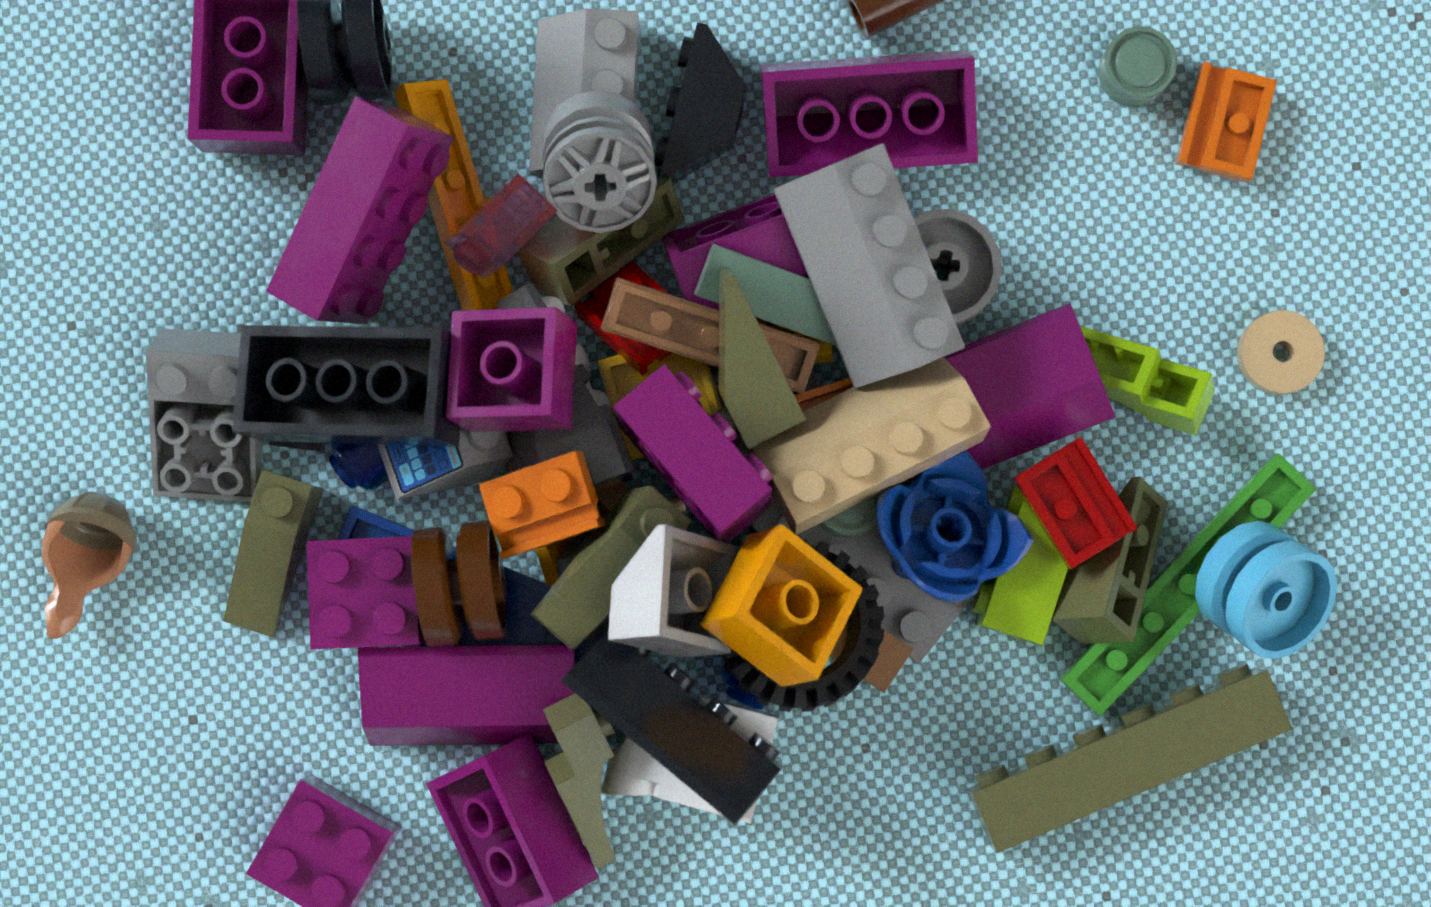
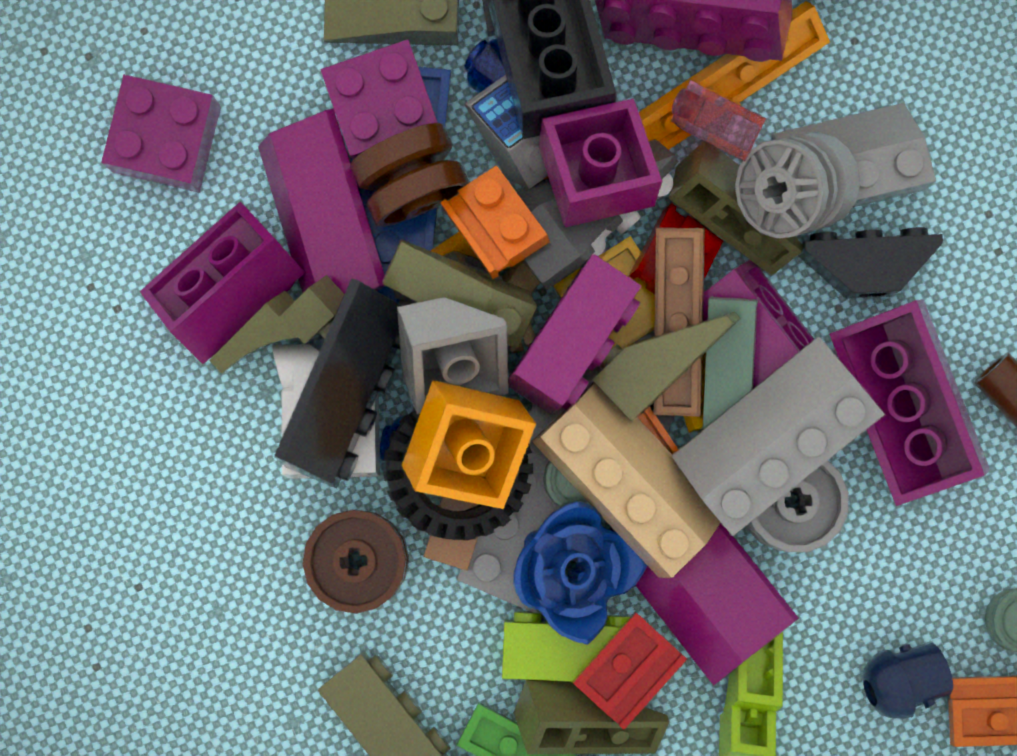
camera: 70 degrees right, 0 degrees up
none -> reddish brown wheel [303,510,409,614]
none -> dark blue piece [863,642,953,719]

